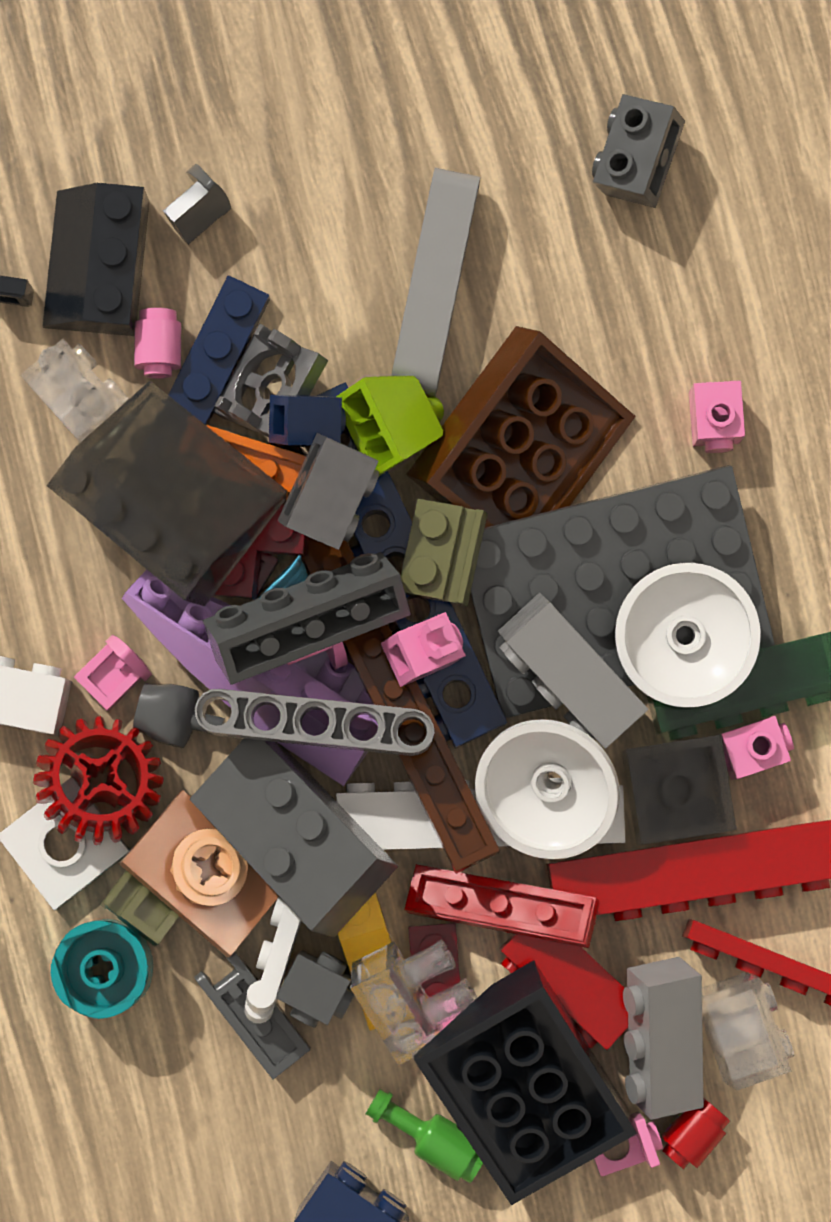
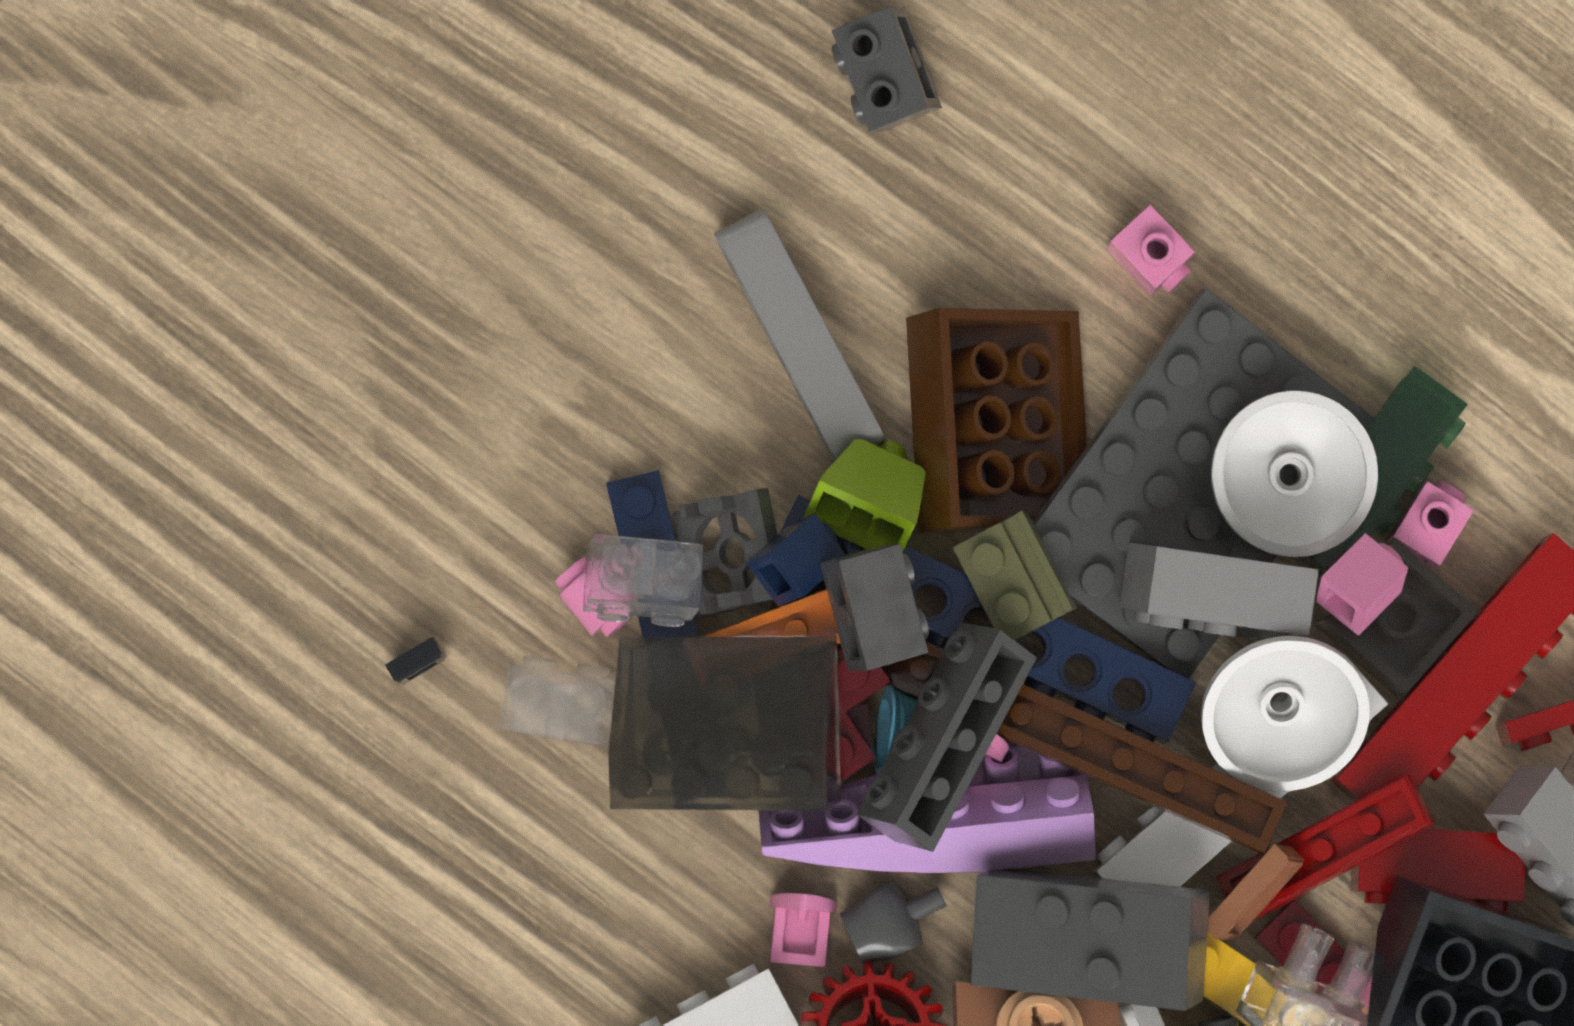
camera: 35 degrees left, 0 degrees up
black slope [42,183,150,336] -> none
dark grey tile [163,164,231,245] -> none
light grey beam [195,689,434,756] -> none
bright pink brick [381,612,466,687] -> none
none -> clear brick [583,534,704,627]
none -> nougat tile [1207,844,1305,941]
none -> bright pink brick [1316,533,1408,636]

